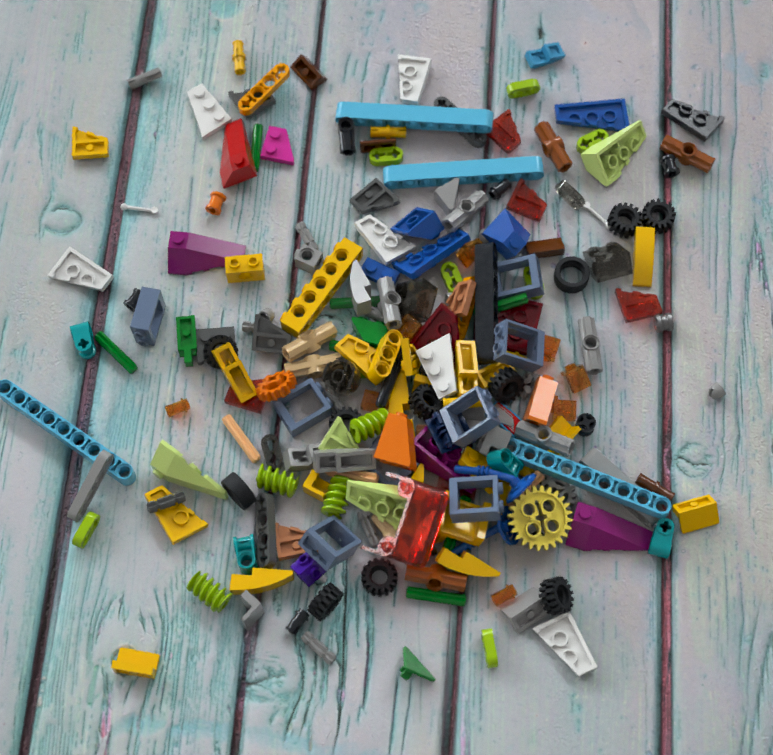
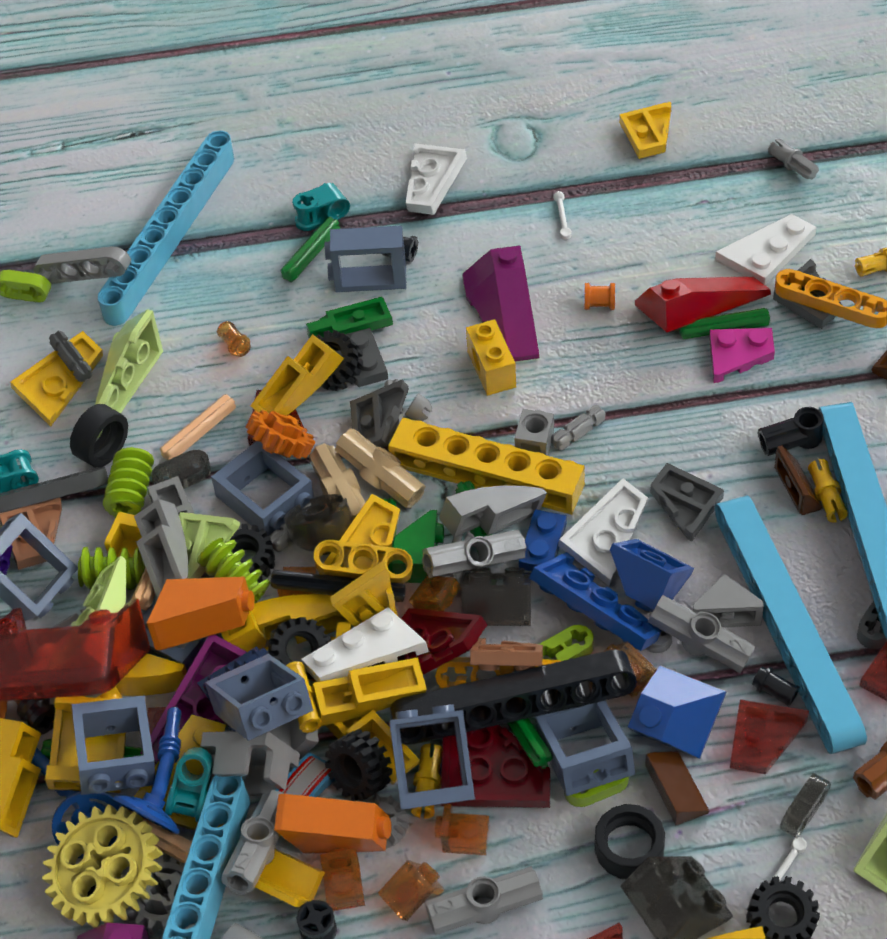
camera: 80 degrees right, 15 degrees down
lime beam [369,146,403,167] -> none

